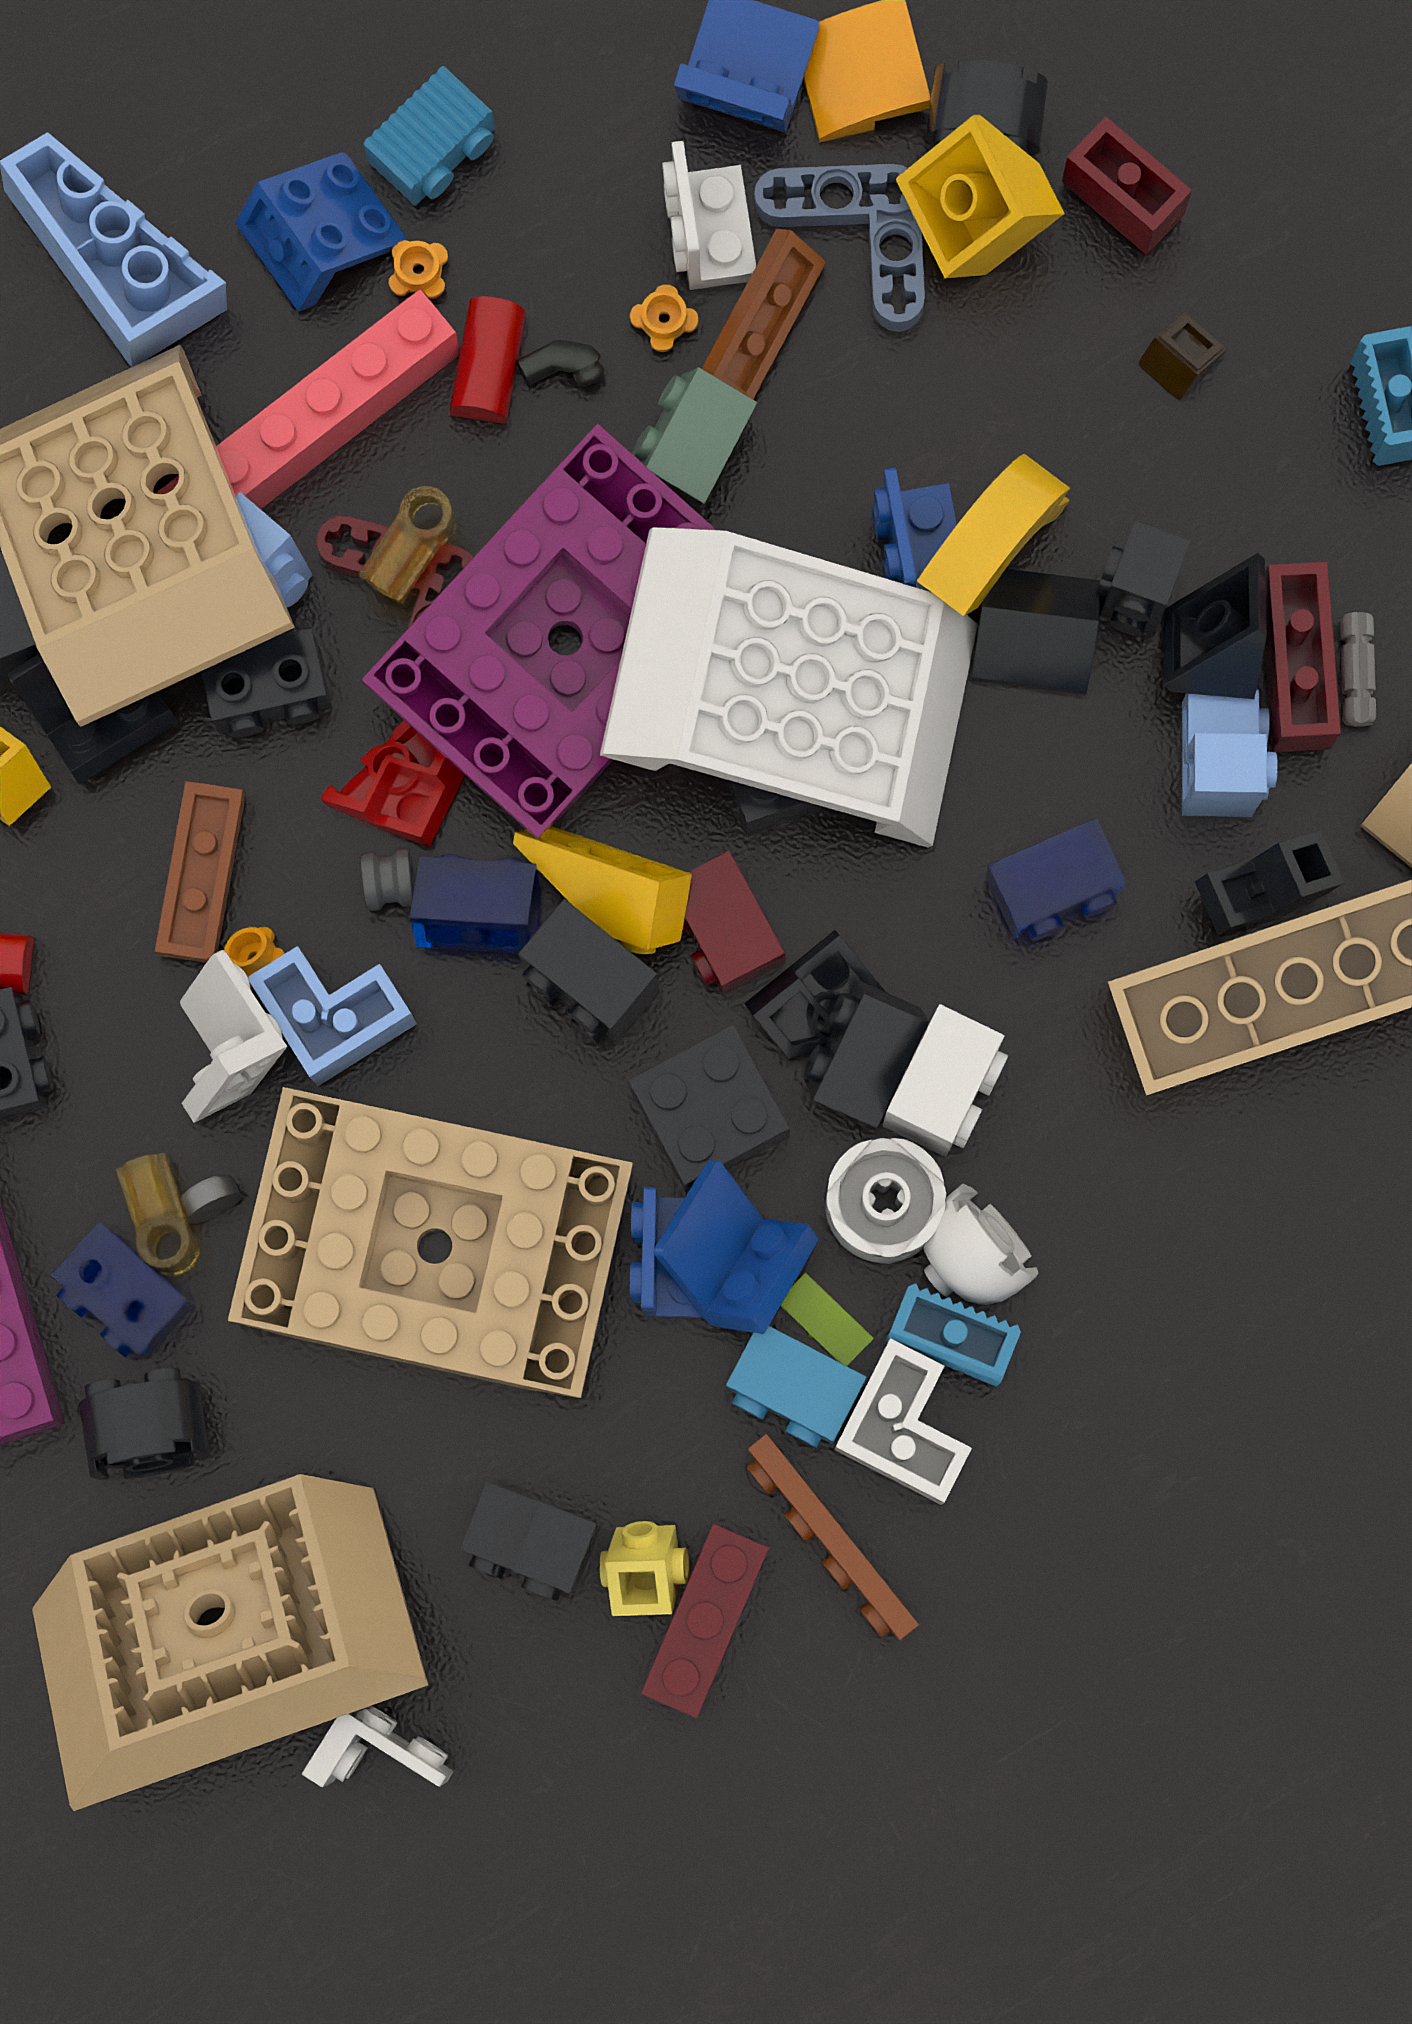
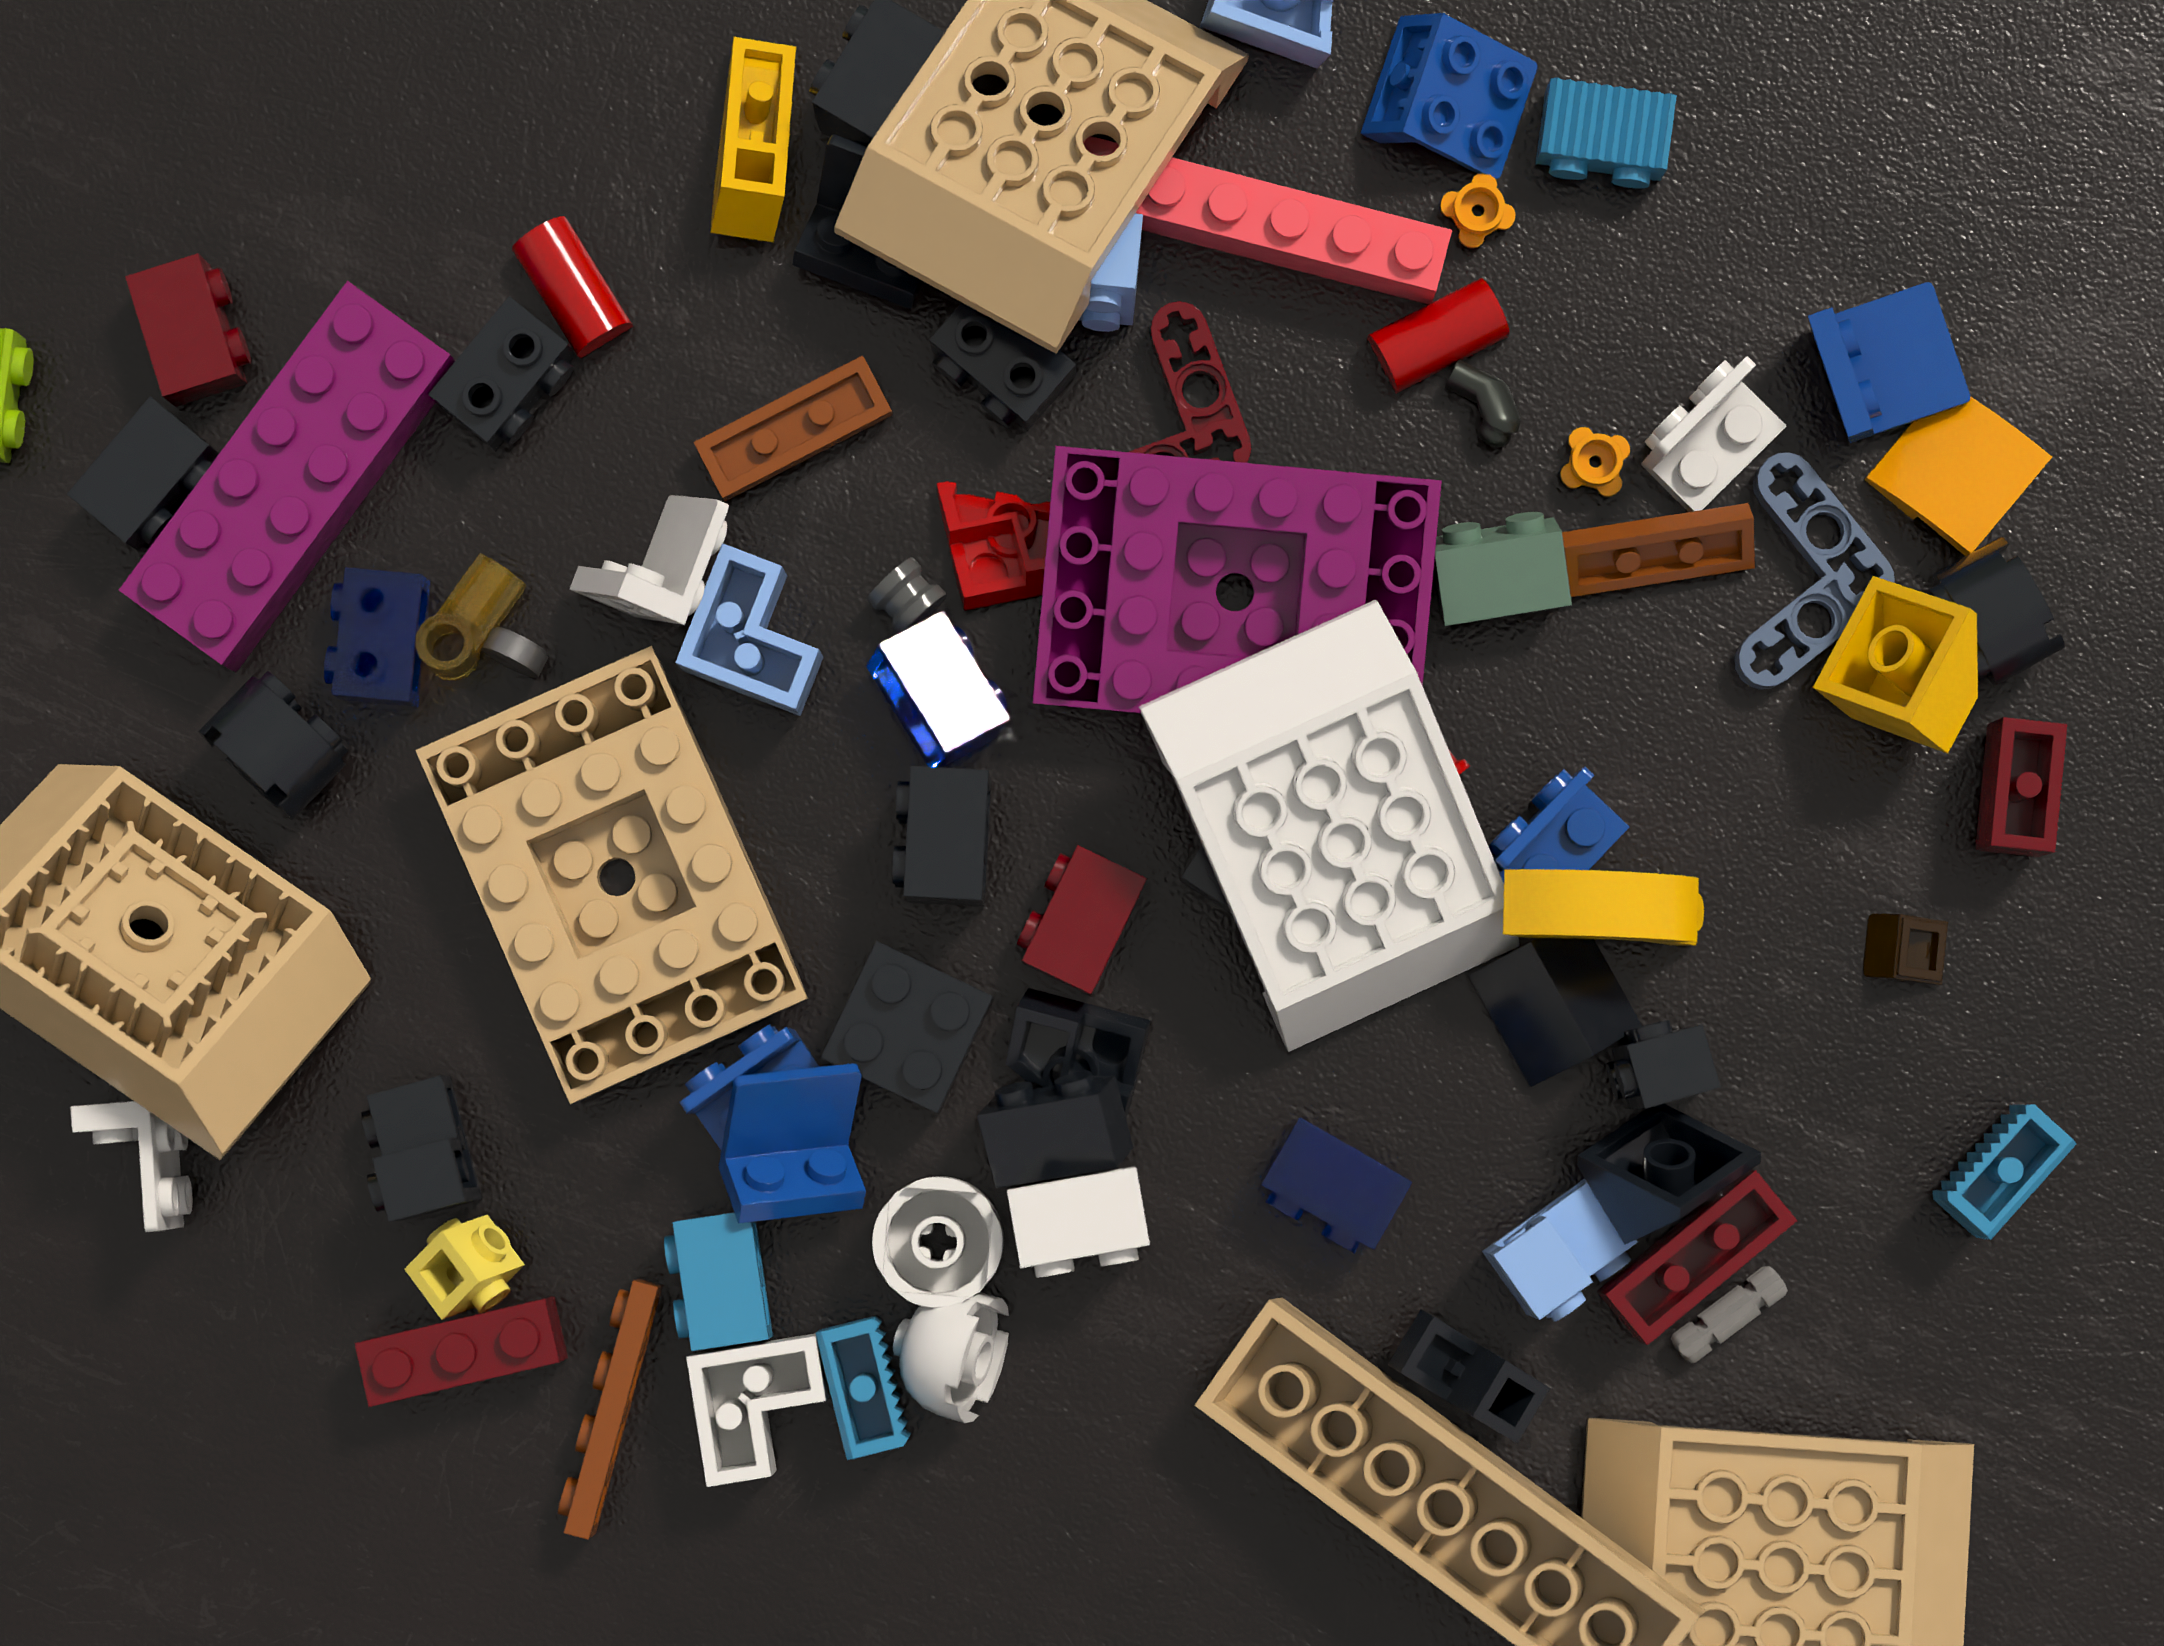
camera: 50 degrees right, 5 degrees up
light orange plate [224,927,285,988] -> none
clear yellow piece [358,486,457,604] -> none
yellow slope [513,826,692,954] -> none
lime window [781,1272,874,1366] -> none

